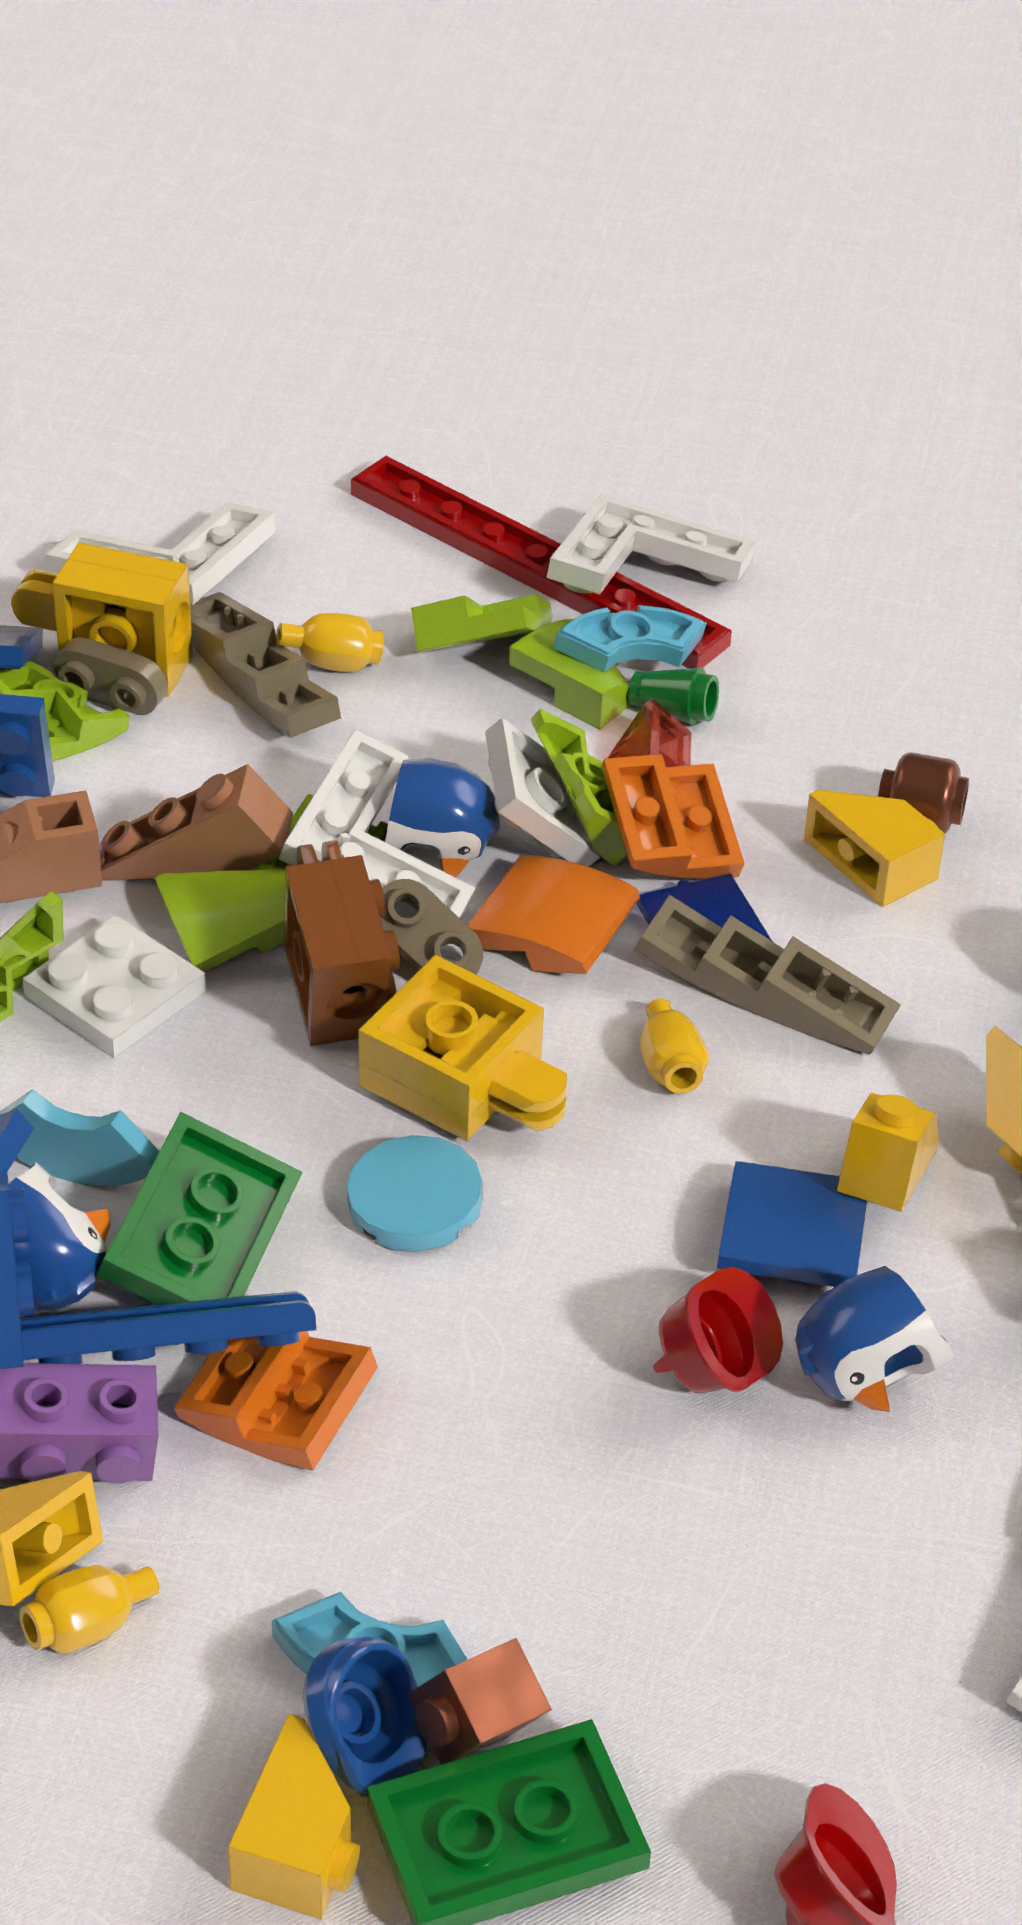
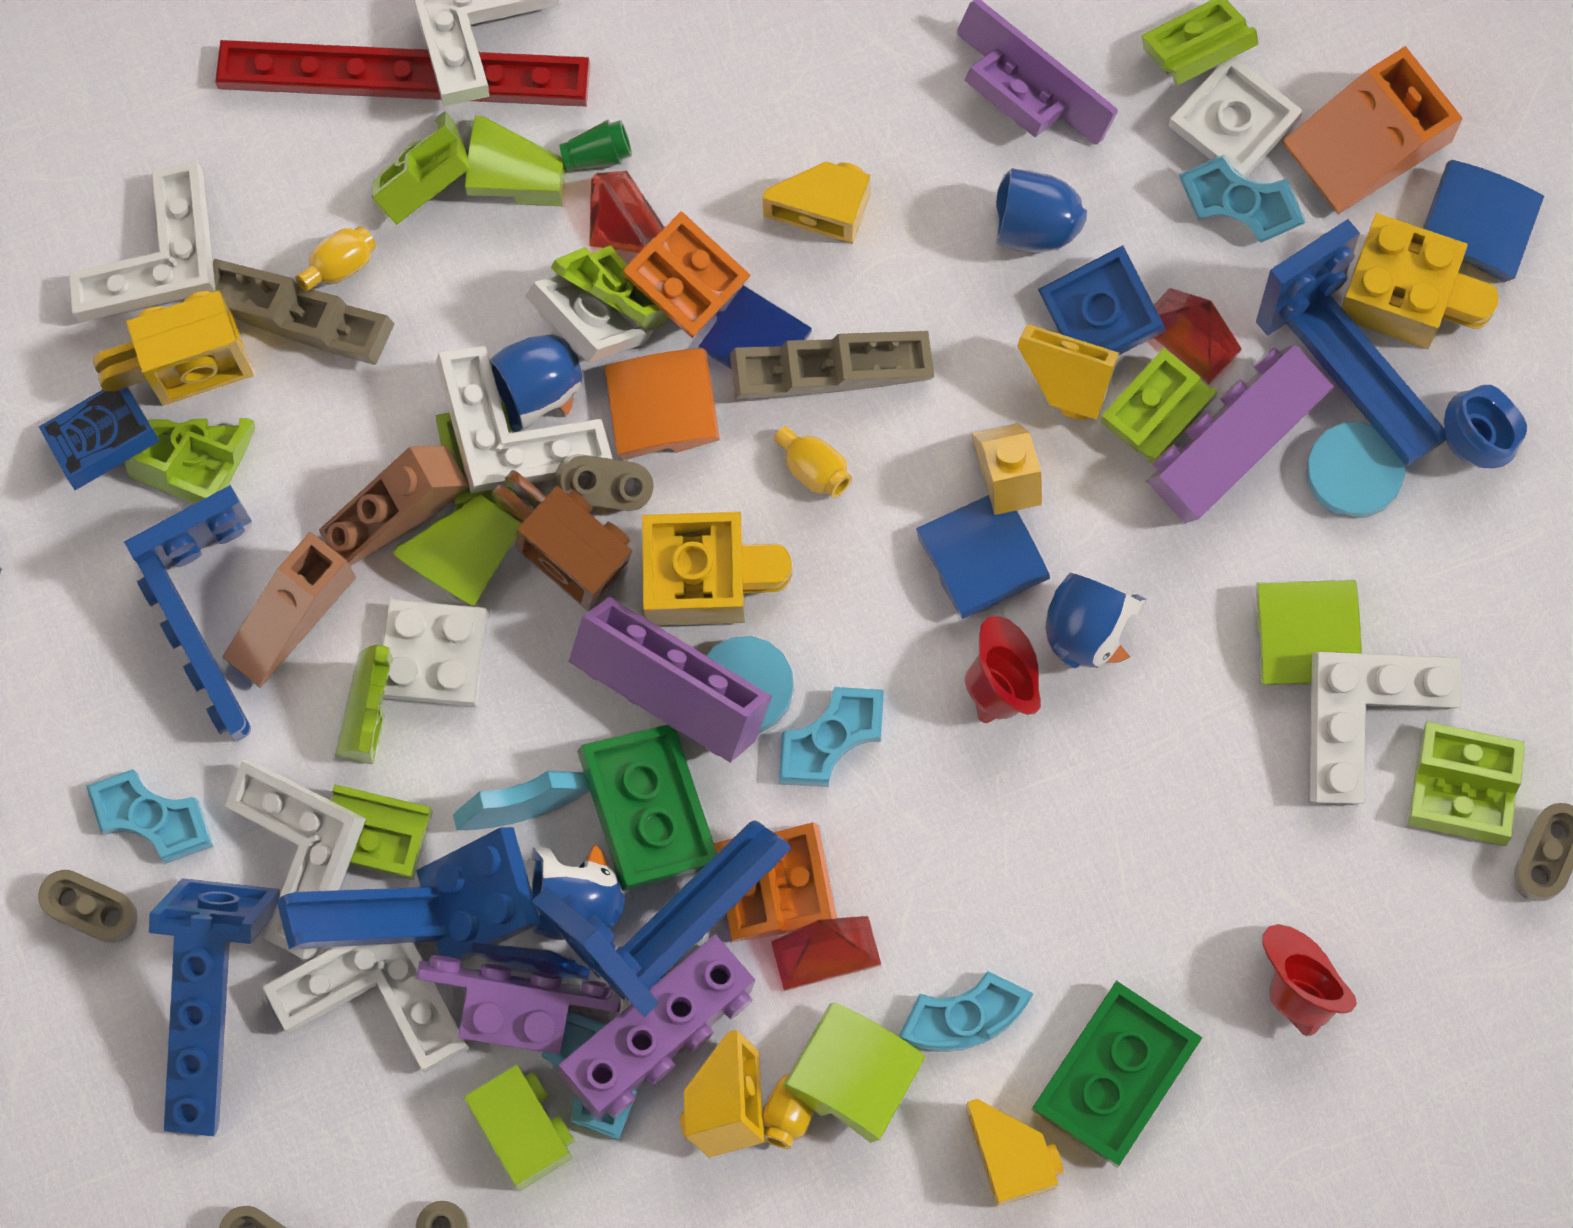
camera: 30 degrees left, 30 degrees up
dark tan plate [53,637,168,715] -> none
blue hat [303,1636,426,1797] -> none
brick [407,1638,552,1764] -> none
medium azure tile [553,605,707,672] -> none
copper head [878,752,969,834] -> none
none -> medium lavender brick [568,597,772,763]
none -> clear red slope [771,916,881,991]
none -> medium azure tile [779,687,884,787]
none -> lime slope [782,1002,926,1143]

